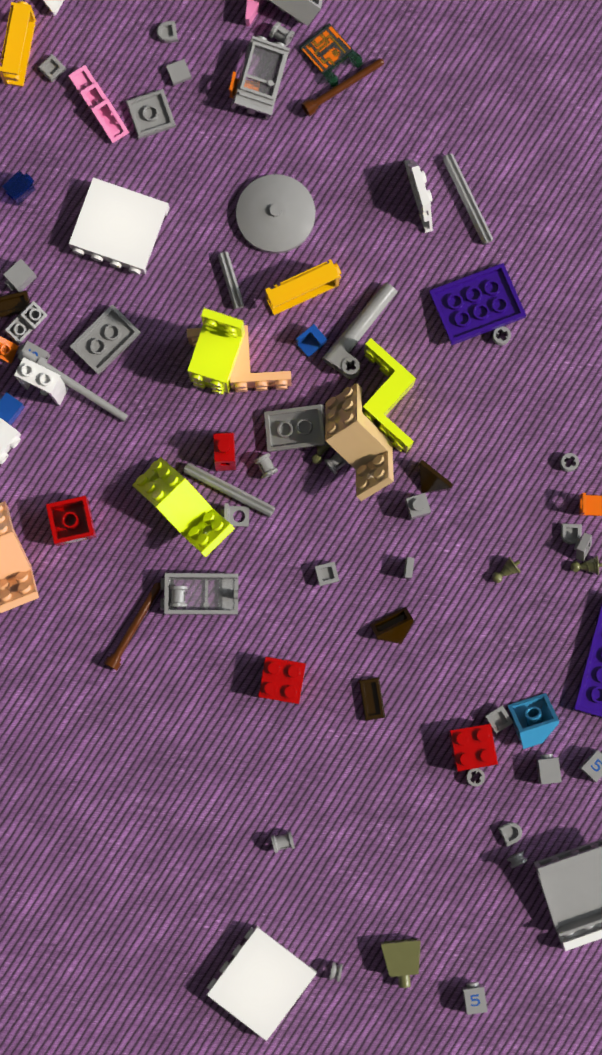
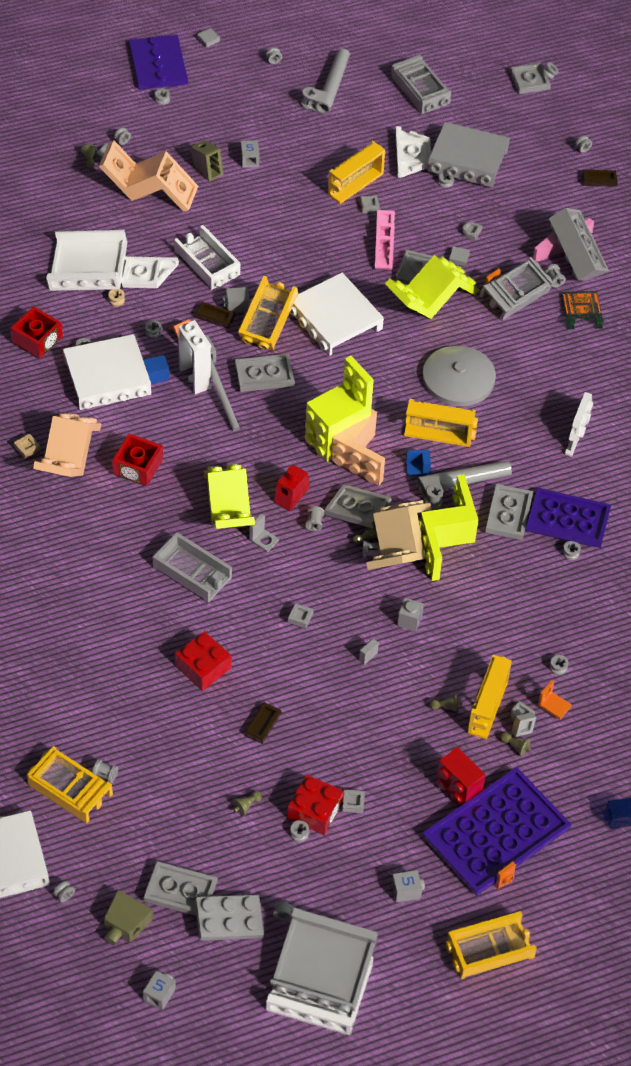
camera: 35 degrees right, 30 degrees down
clear blue brick [2,170,36,206] -> none
light grey slope [3,301,47,345] -> none
reddish brown piece [103,582,161,671] -> none
light grey bush [169,586,187,607] -> none
light grey axle [183,463,275,517] -> none
light grey axle [218,252,244,309] -> none
reddish brown piece [301,58,384,117] -> none
dark brown slope [369,607,414,644] -> none
dark brown slope [418,460,453,493] -> none
light grey axle [443,153,493,244] -> none
light grey tile [498,822,522,847] -> none
dark azure slope [508,693,559,749] -> none
light grey brick [536,754,562,785] -> none
none -> yellow door [27,746,113,824]
none -> light grey plate [144,861,218,916]
none -> light grey plate [195,895,264,941]
none -> olive piece [233,791,262,817]
none -> door [238,276,298,351]
none -> neon yellow bracket [385,255,479,319]
none -> red brick [436,747,486,806]
none -> yellow door [468,655,512,740]
none -> light grey plate [485,484,533,540]

